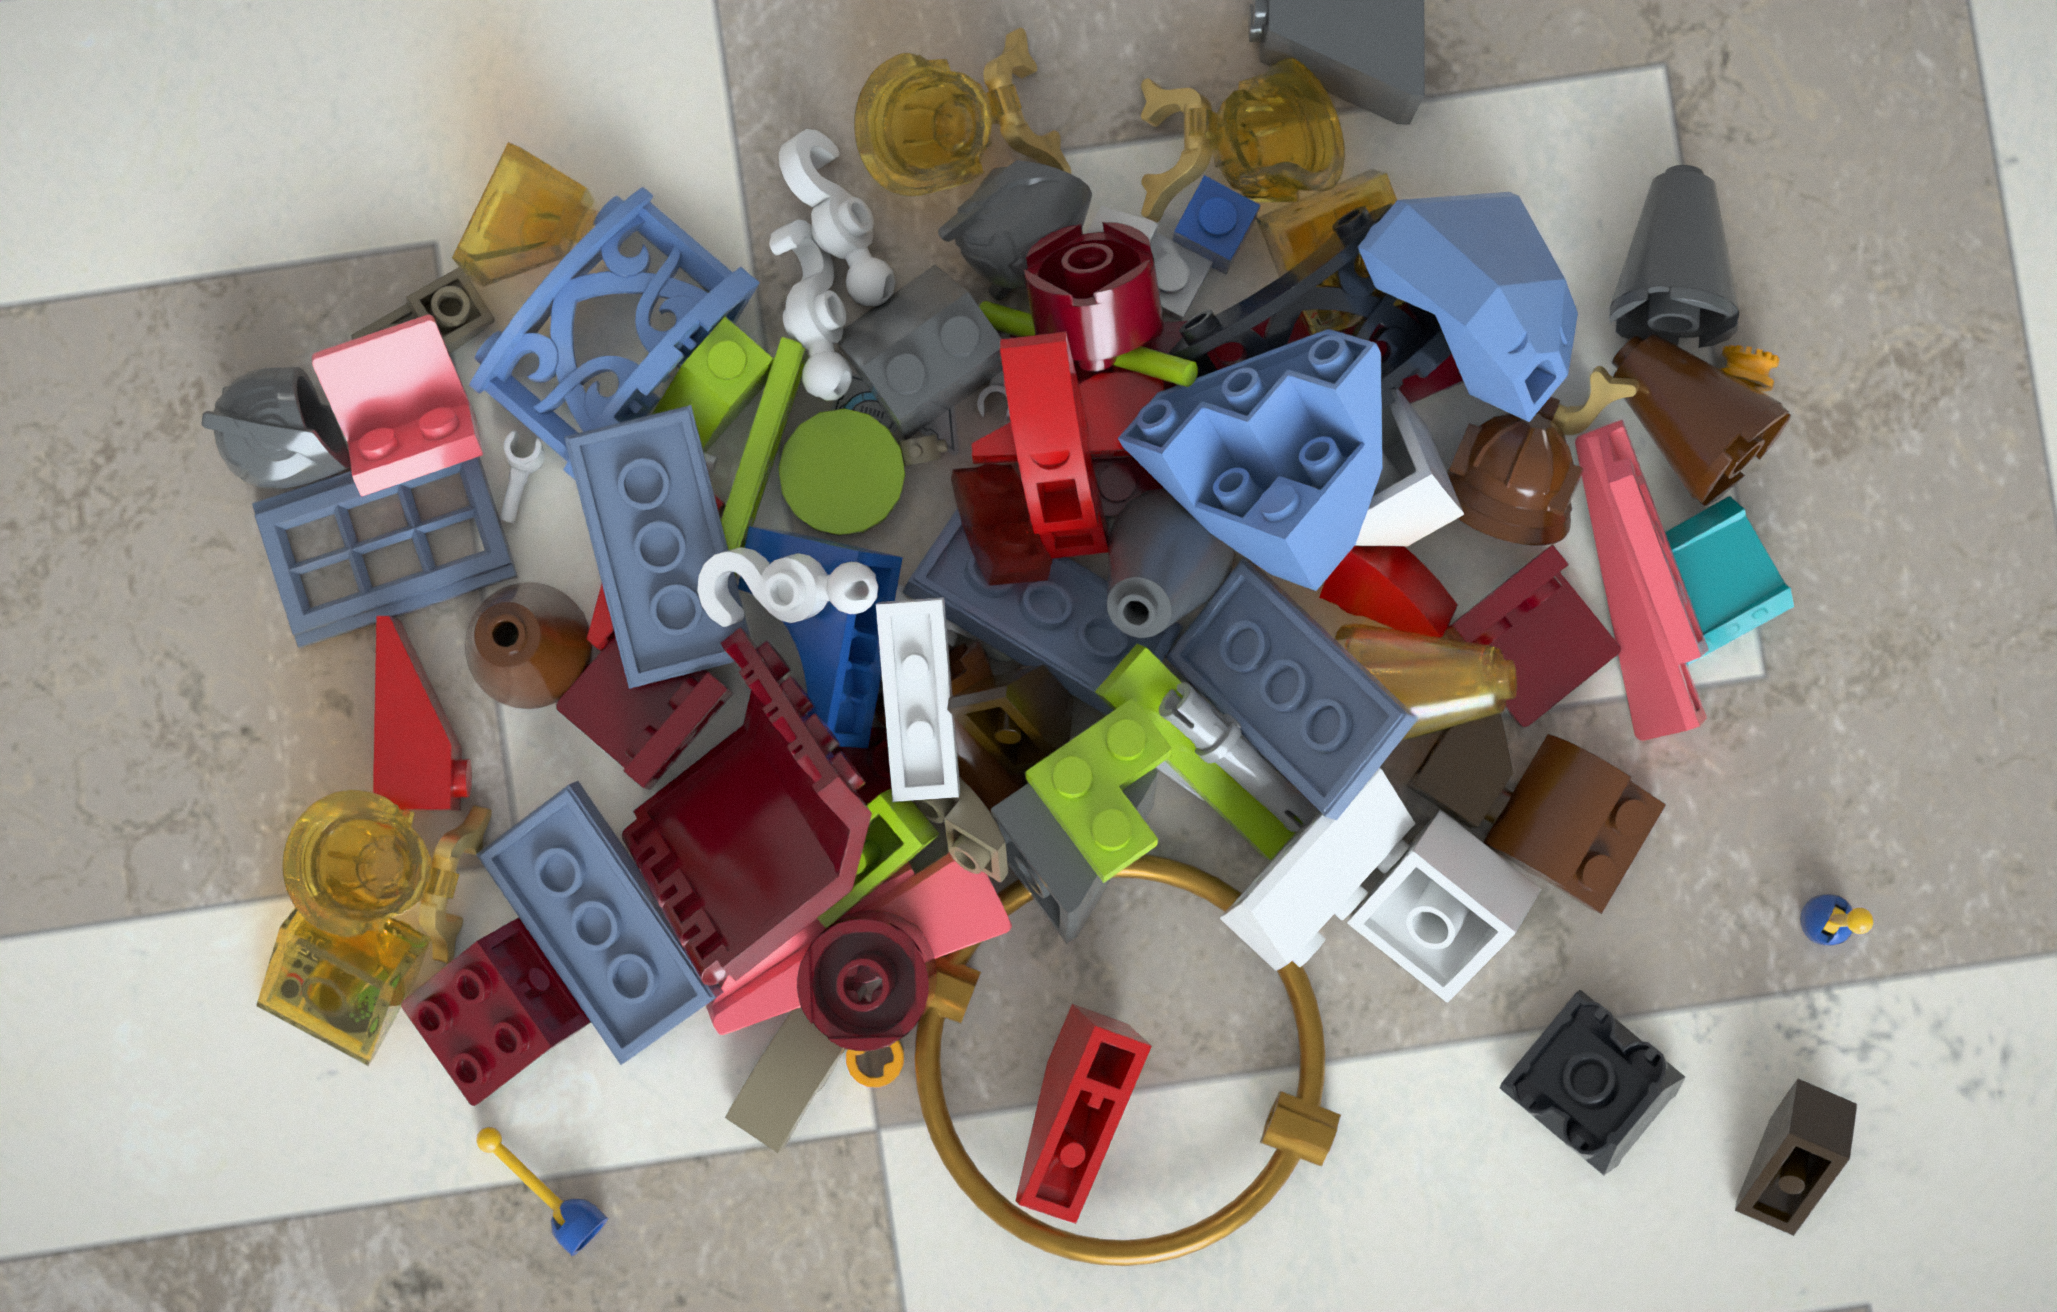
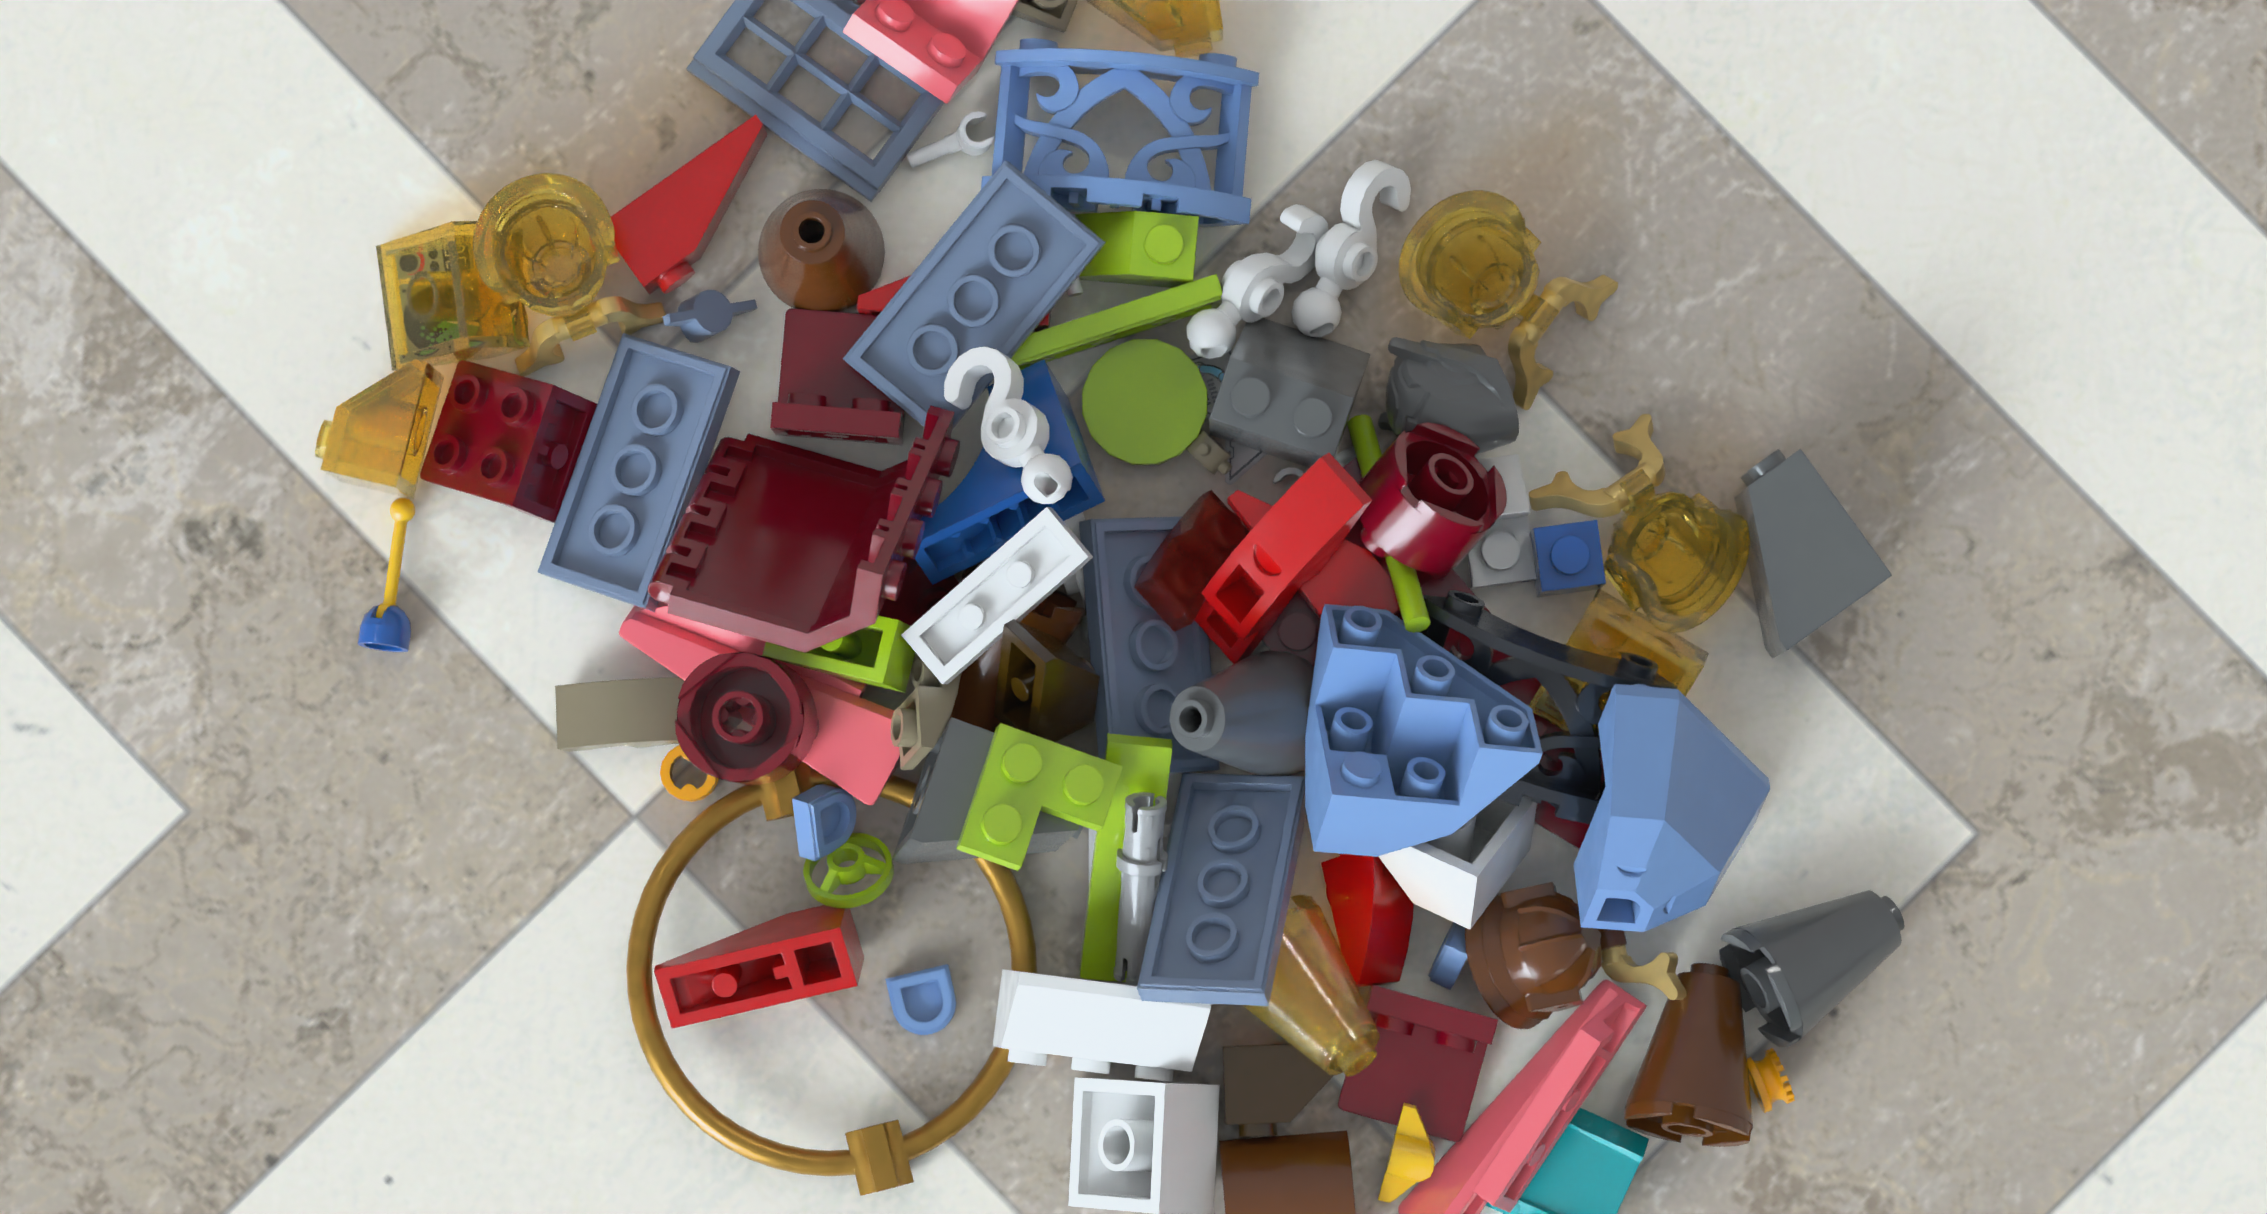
camera: 60 degrees right, 0 degrees up
none -> clear yellow slope [315,359,444,499]
none -> sand blue piece [663,290,757,343]
none -> medium blue tile [792,784,856,861]
none -> lime piece [803,833,894,908]
none -> medium blue tile [885,964,957,1035]
none -> yellow piece [1378,1103,1435,1203]
none -> medium blue tile [1428,922,1468,990]

